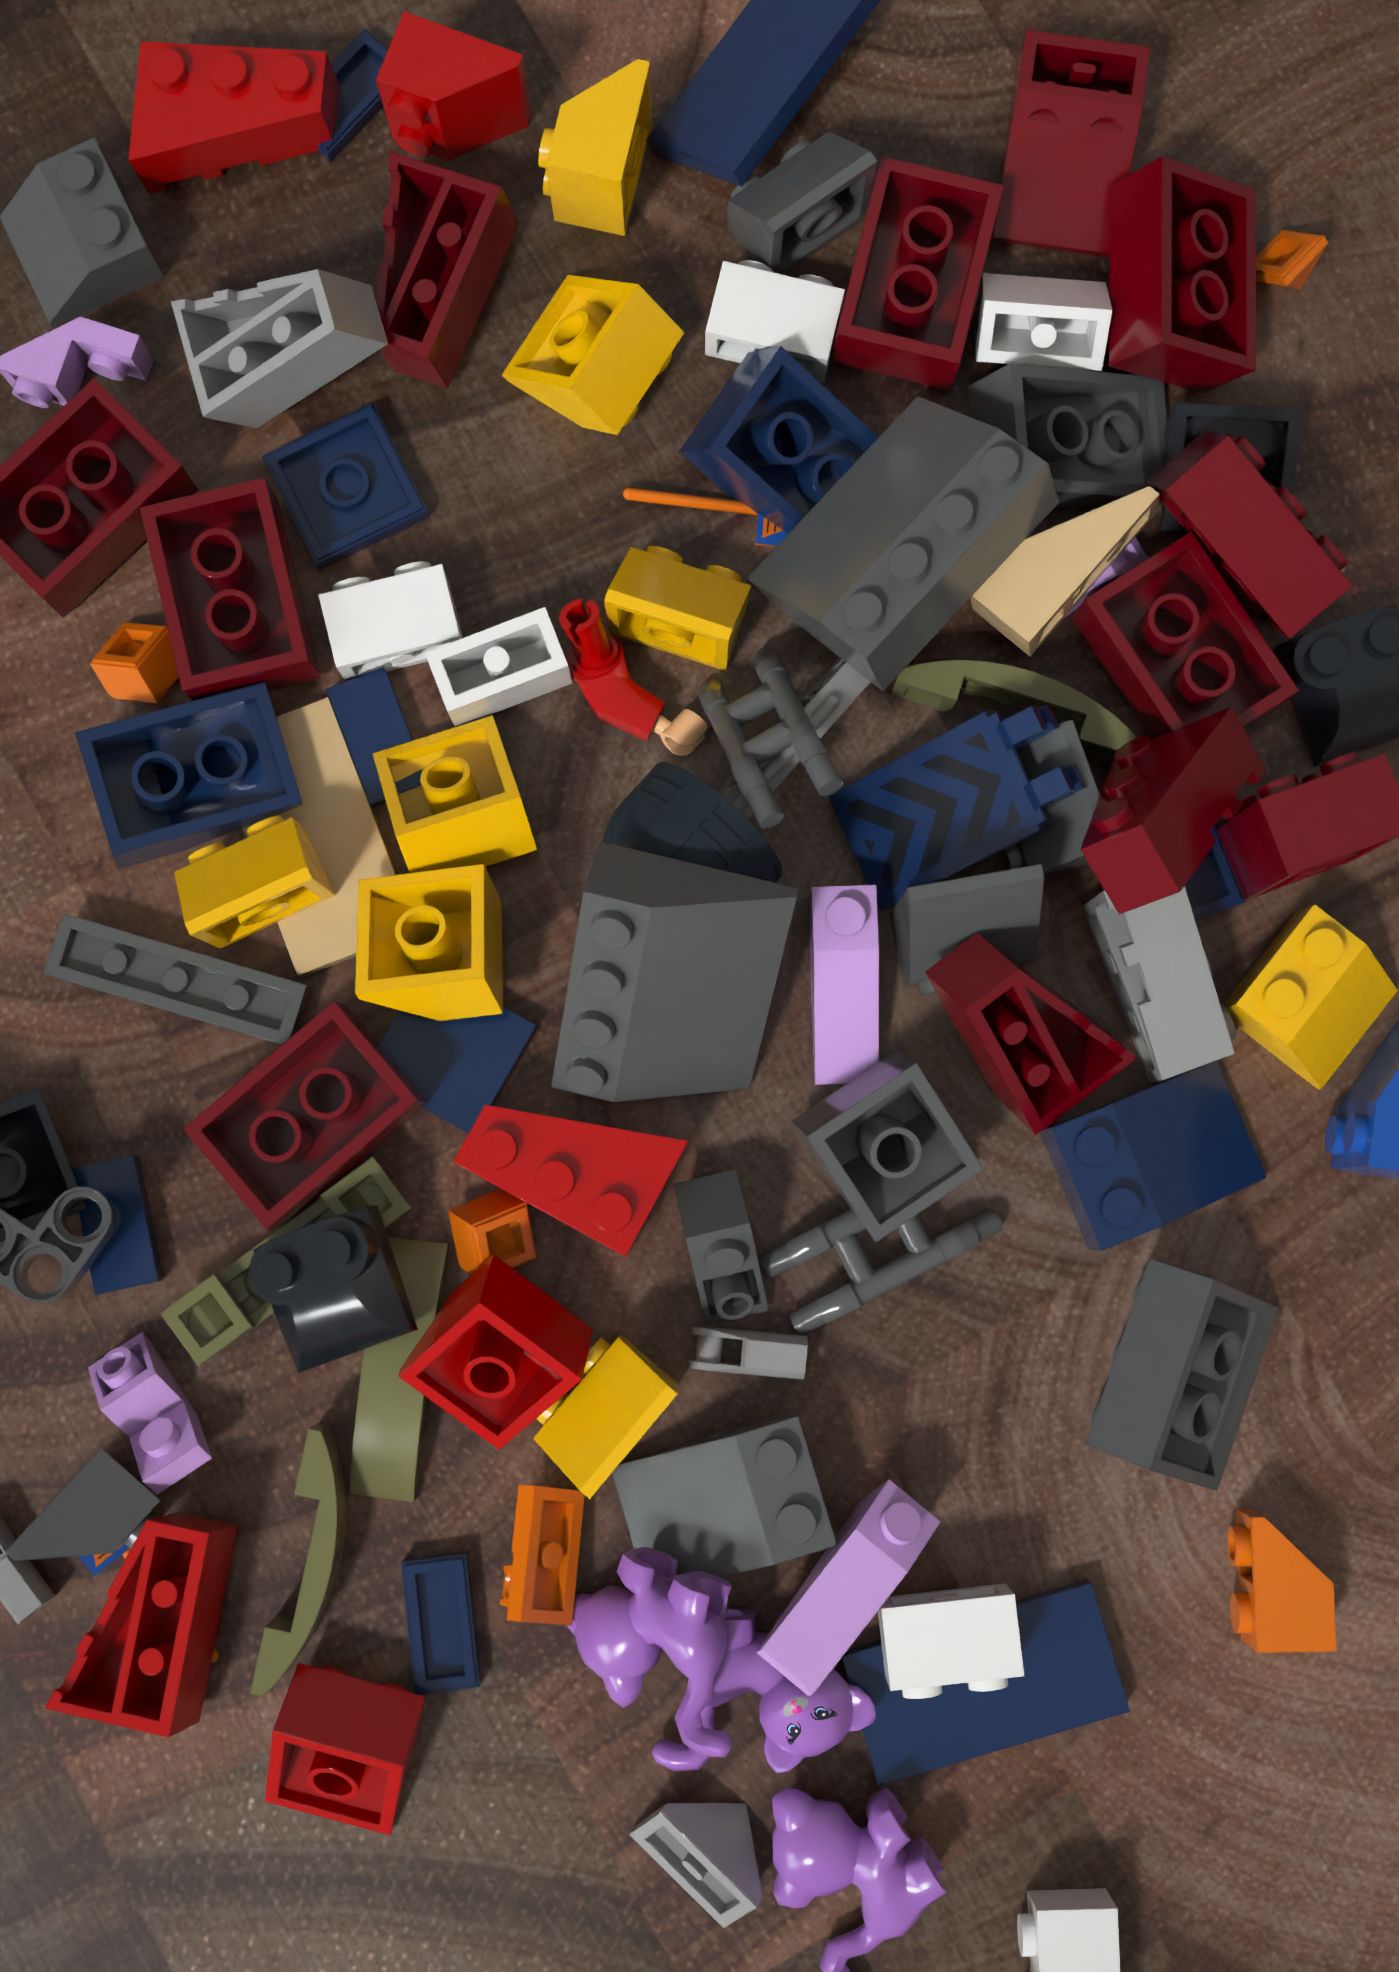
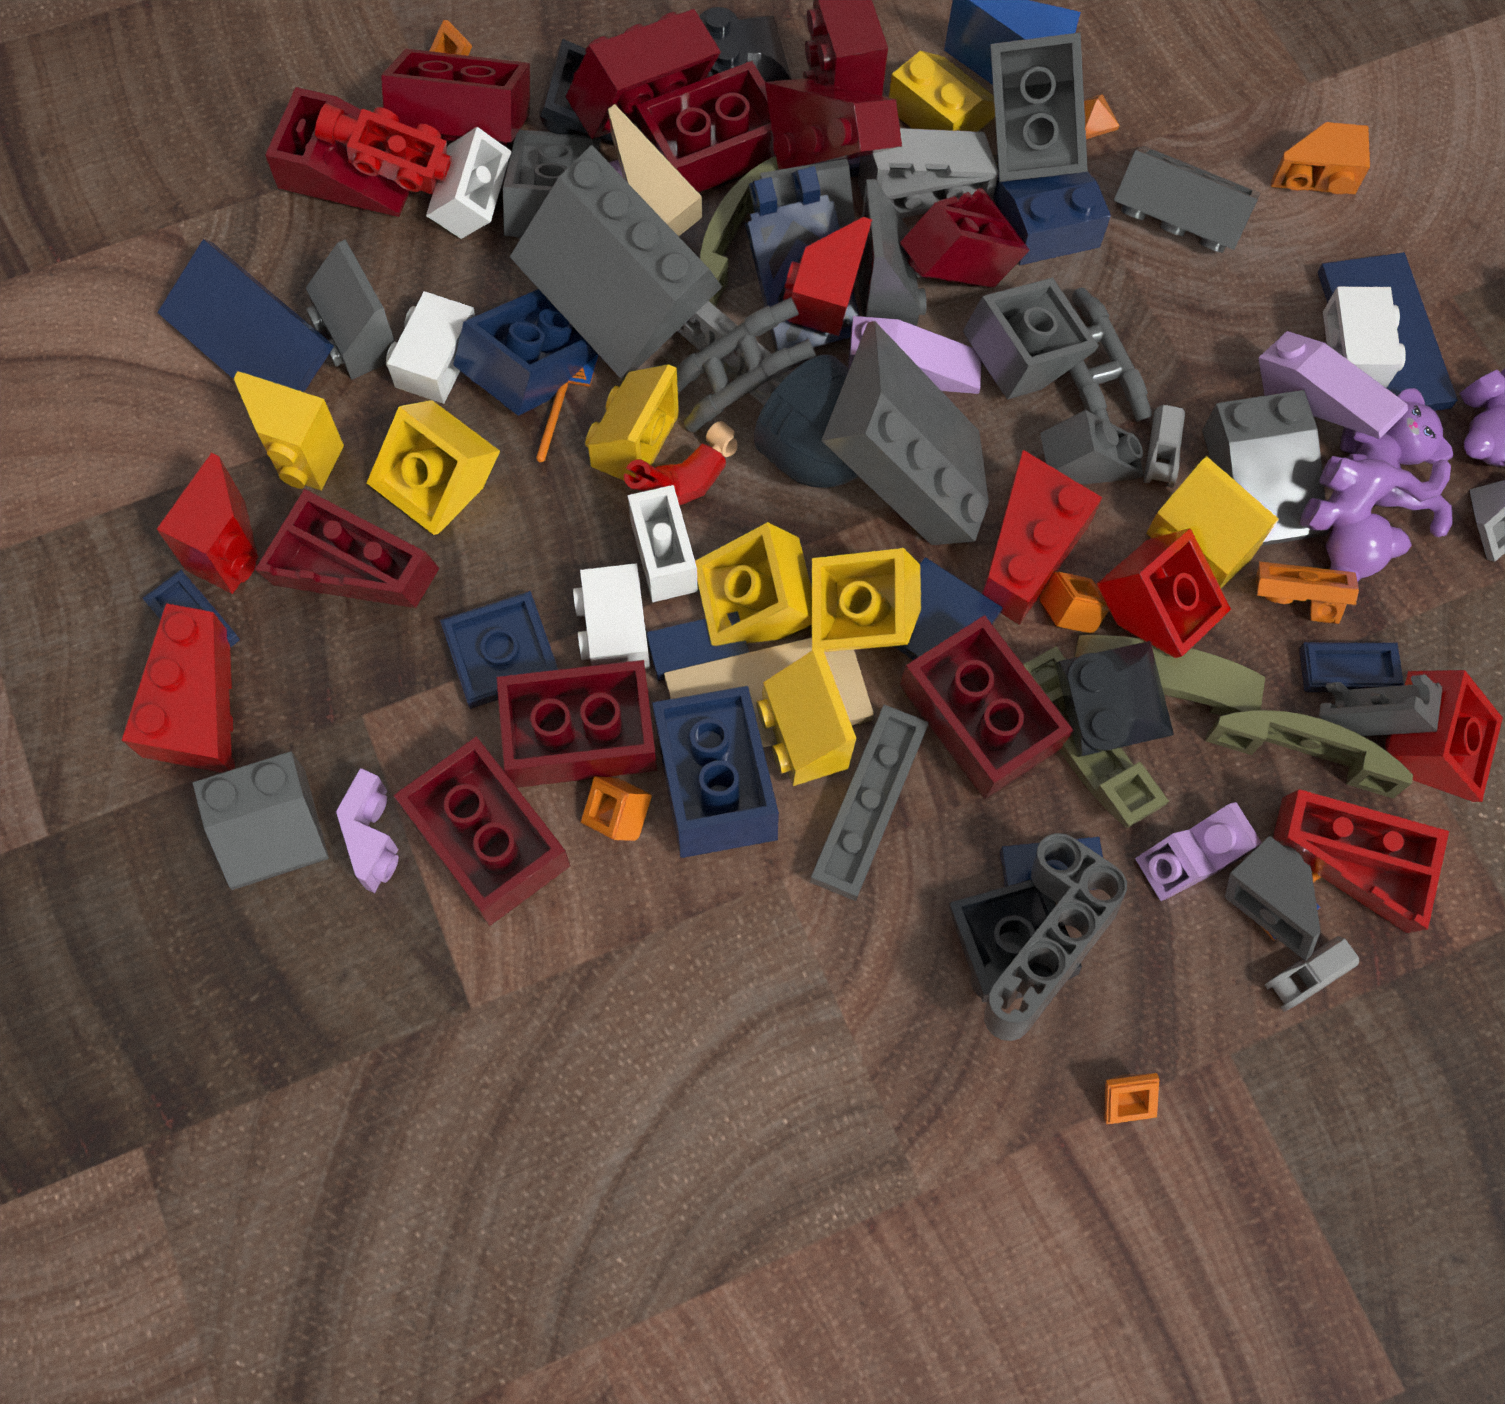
camera: 85 degrees left, 15 degrees down
light grey wedge [171,269,388,428] -> none
dark red brick [832,156,1004,391] -> none
none -> red brick [315,103,452,195]
none -> red slope [783,217,872,336]
none -> dark grey slope [990,32,1088,182]
none -> orange slope [1084,94,1120,139]
none -> dark grey hinge [1319,675,1442,736]

